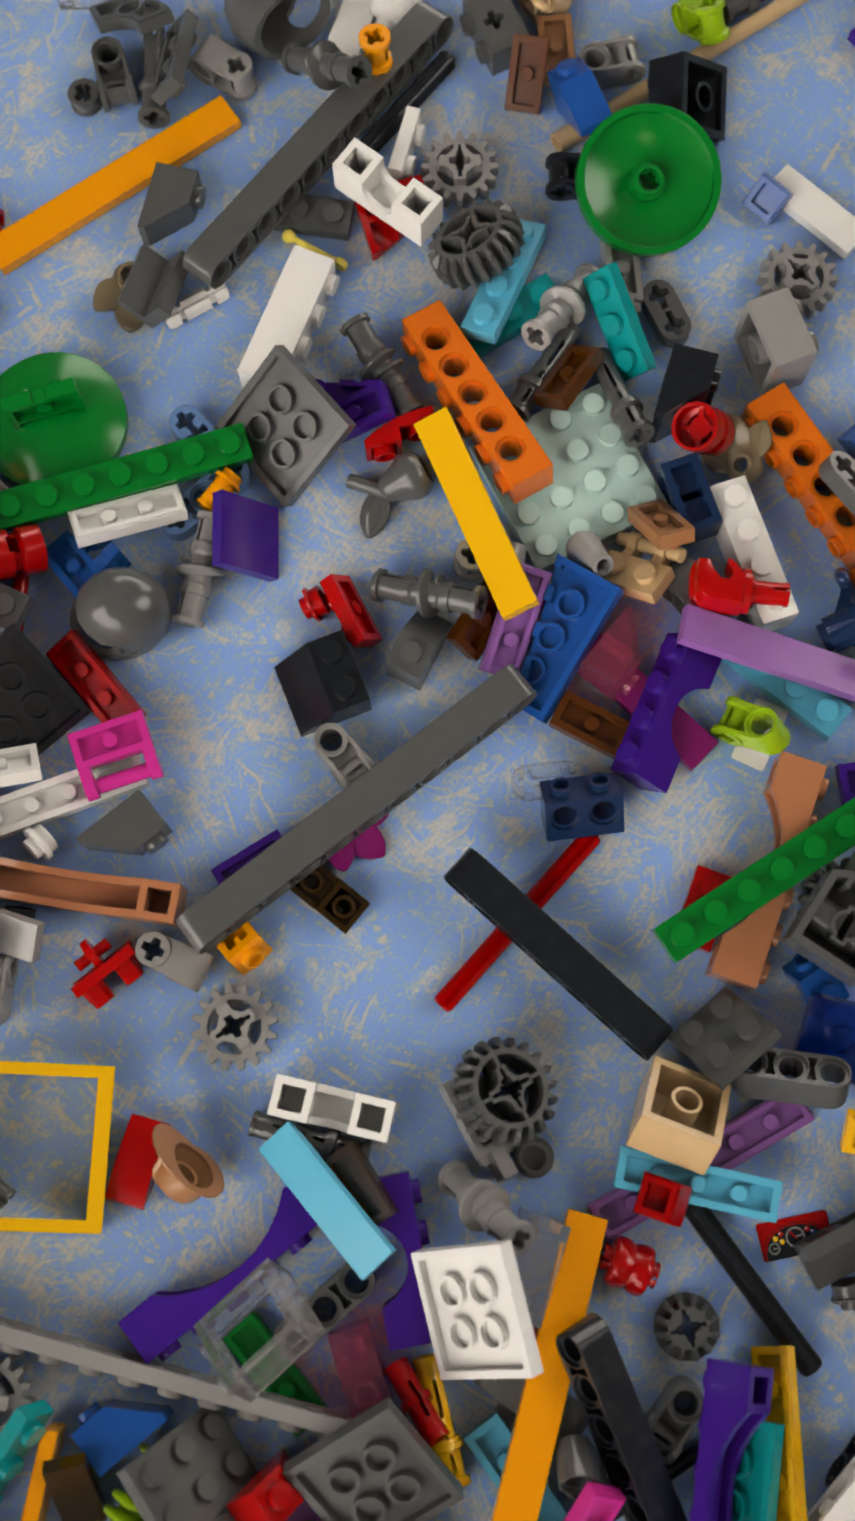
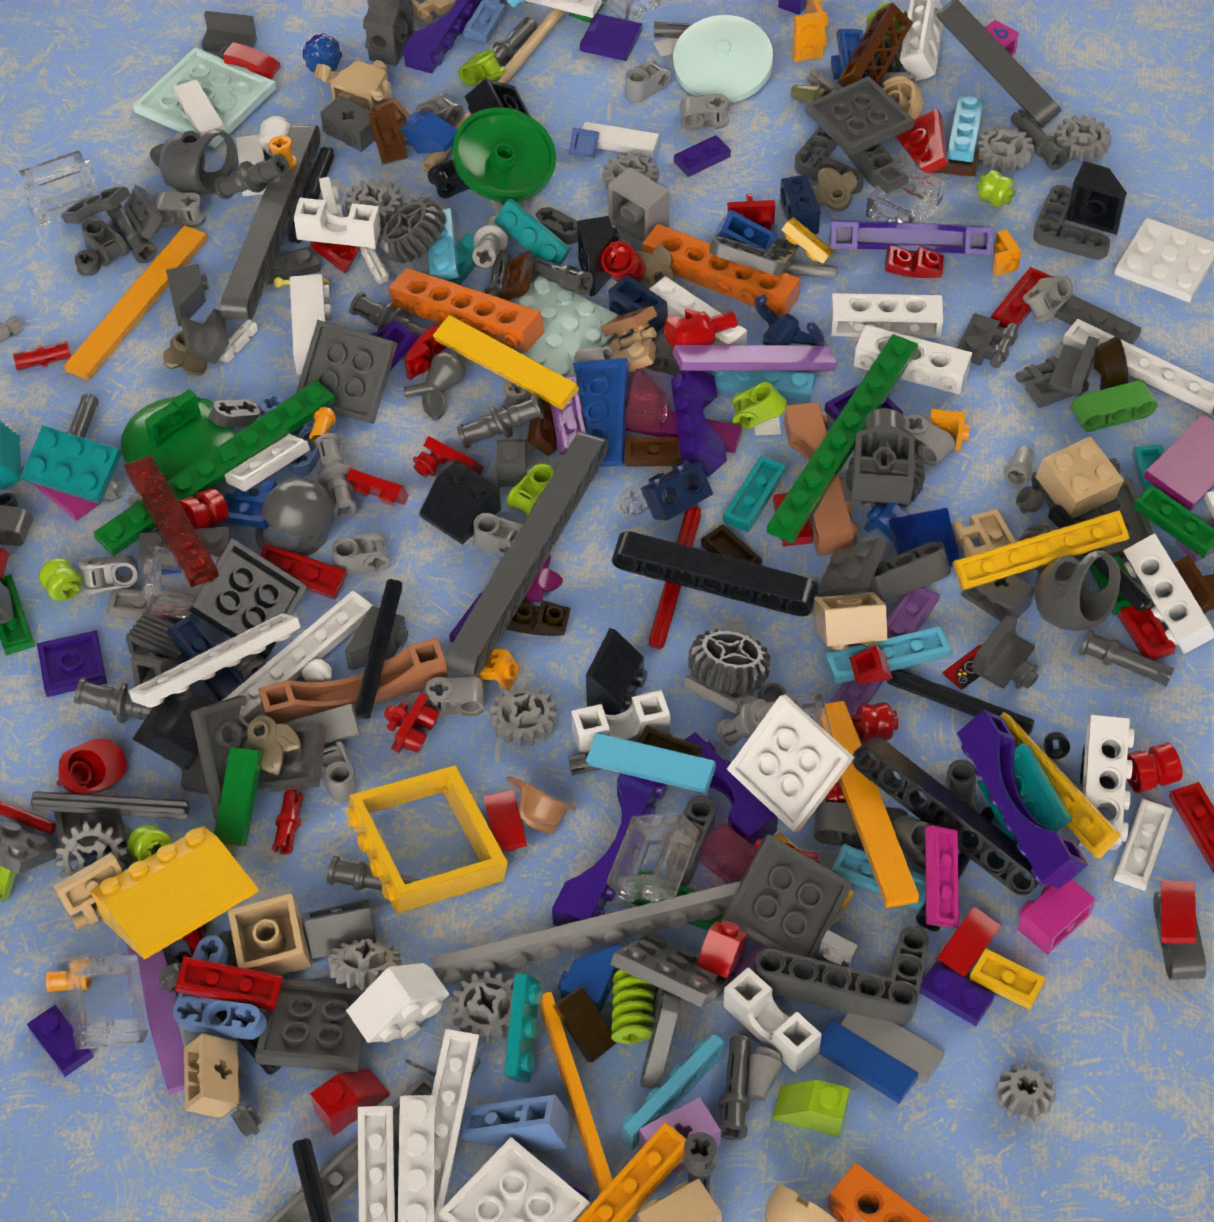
camera: 30 degrees left, 25 degrees down
dark pink plate [67,710,164,802] -> none
dark purple tile [212,489,279,582] -> none
dark grey gear [654,1292,720,1361] -> none
none -> dark grey beam [209,399,260,428]
none -> light grey piece [331,533,390,576]
none -> red plate [346,468,409,505]
none -> black axle [355,579,402,719]
none -> white axle [360,247,390,285]
none -> lime piece [506,464,555,517]
none -> black slope [586,628,647,715]
none -> dark brown tile [701,524,762,565]
none -> teal plate [723,455,786,532]
none -> black hinge [1043,731,1070,759]

